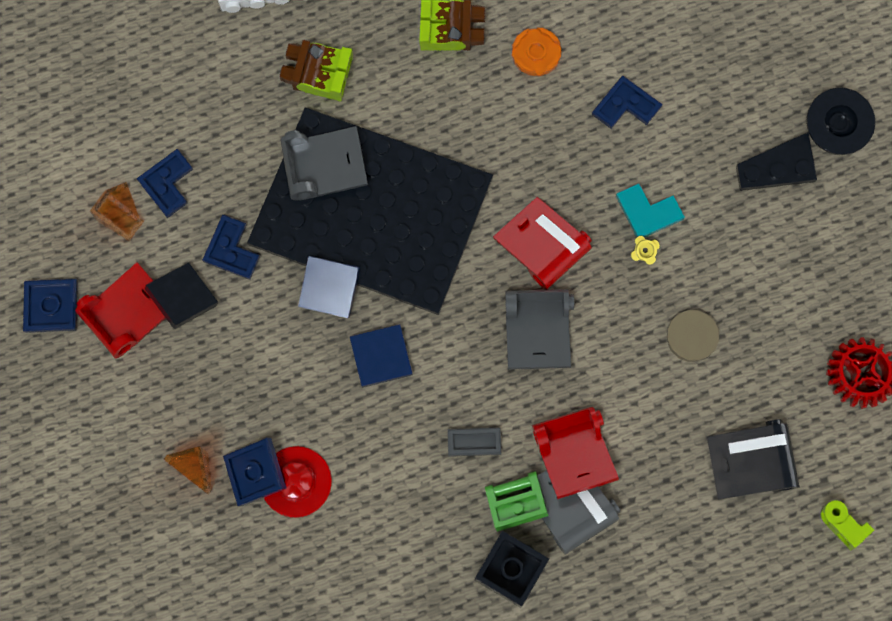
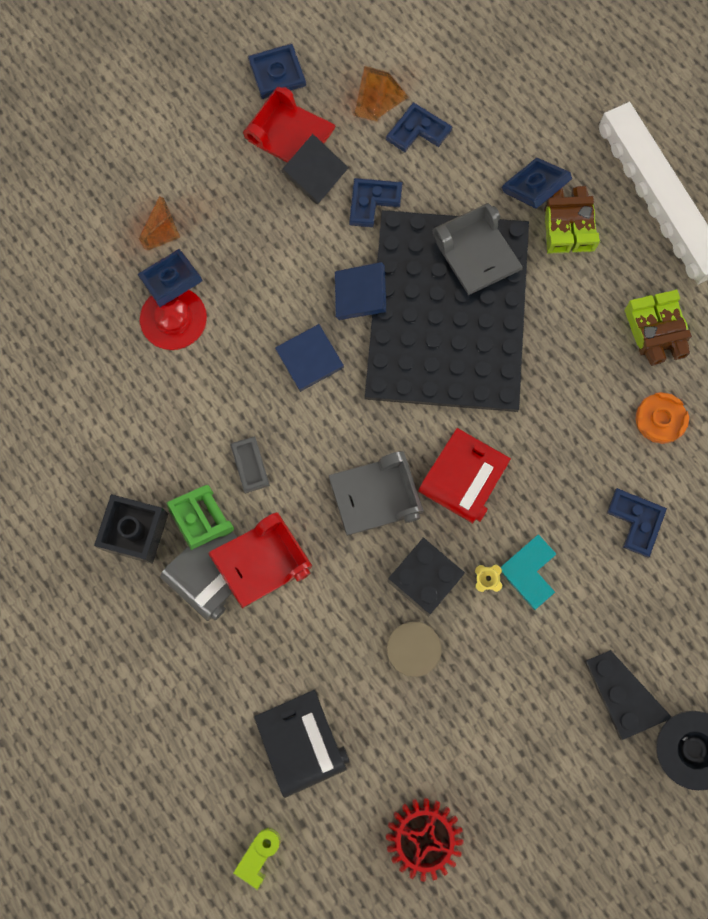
camera: 75 degrees right, 0 degrees up
none -> black brick [387,537,465,617]
none -> dark blue tile [501,157,572,209]

